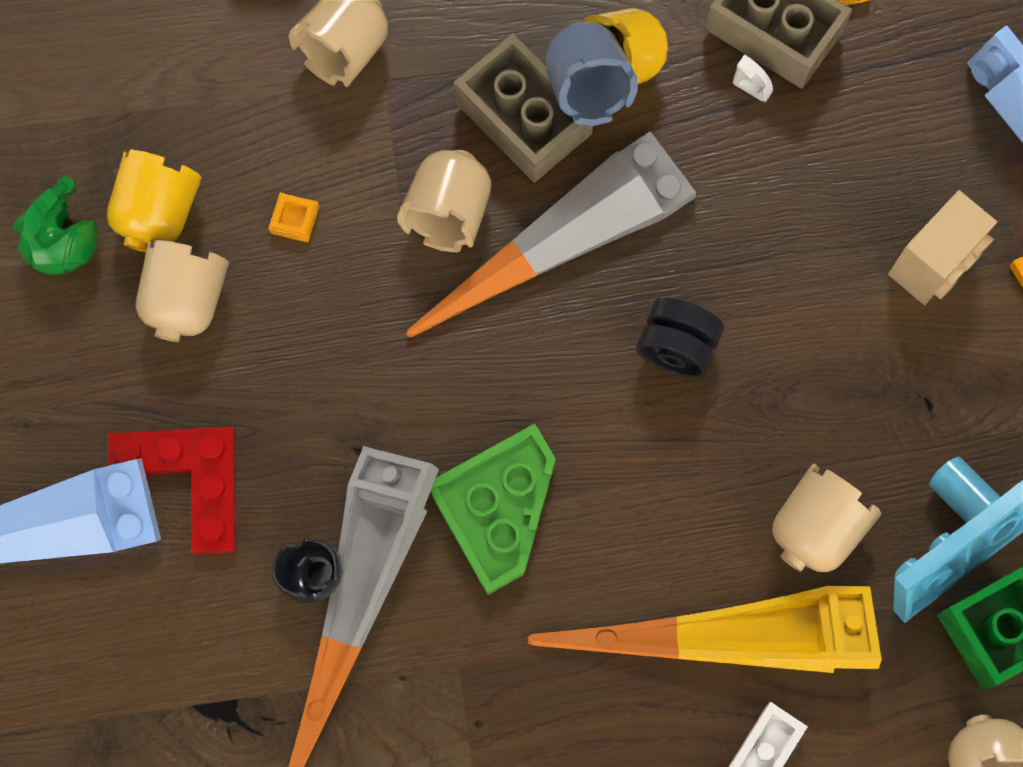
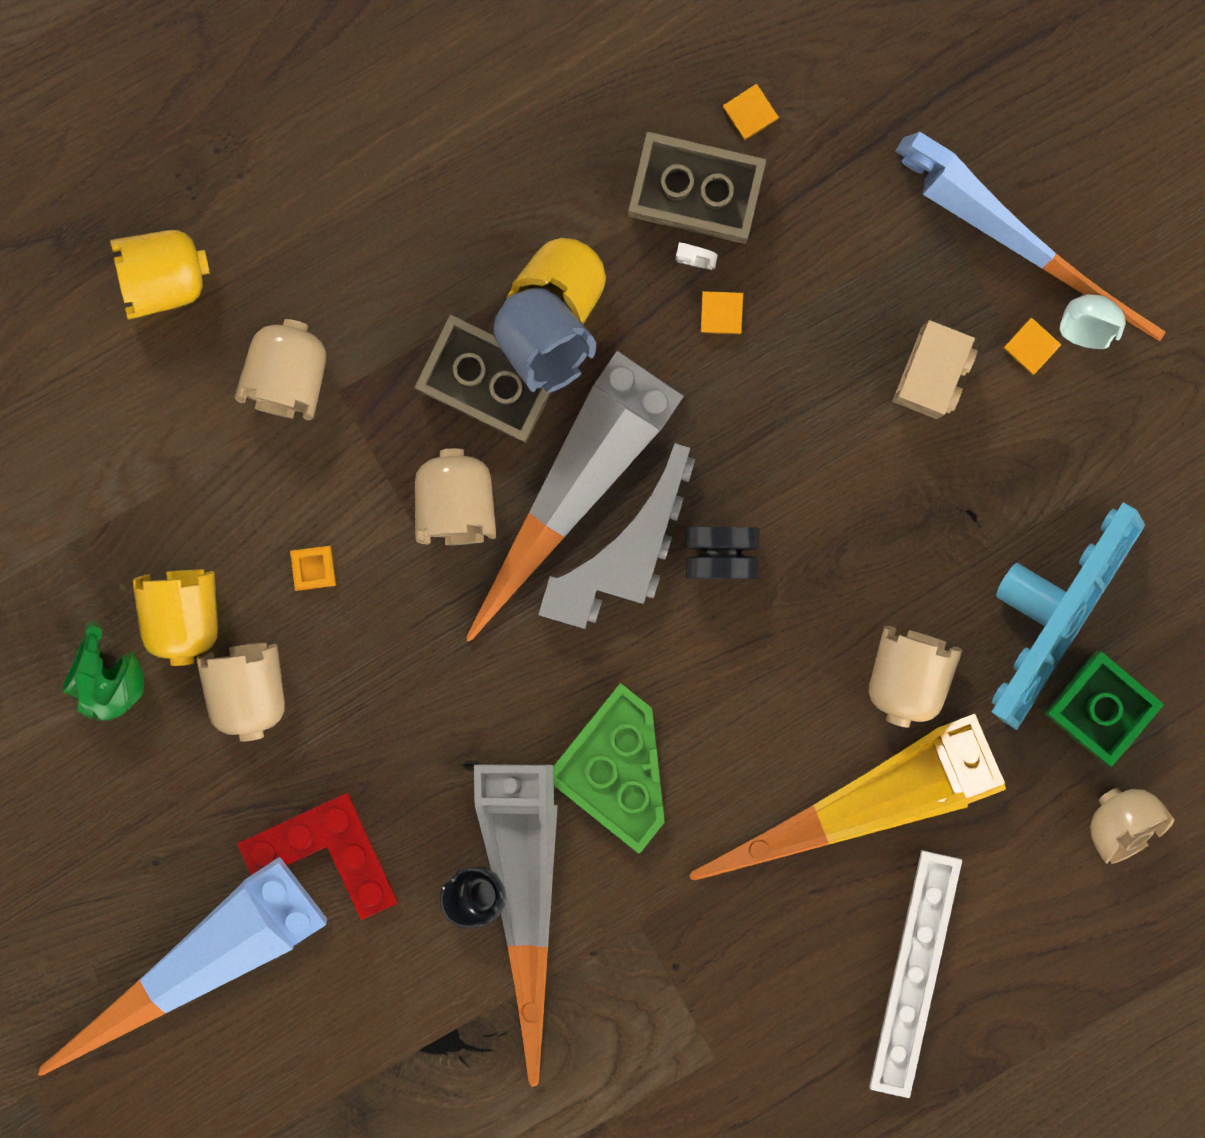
camera: 25 degrees left, 15 degrees up
none -> light grey arch [538,443,695,629]
none -> light orange tile [701,291,743,335]

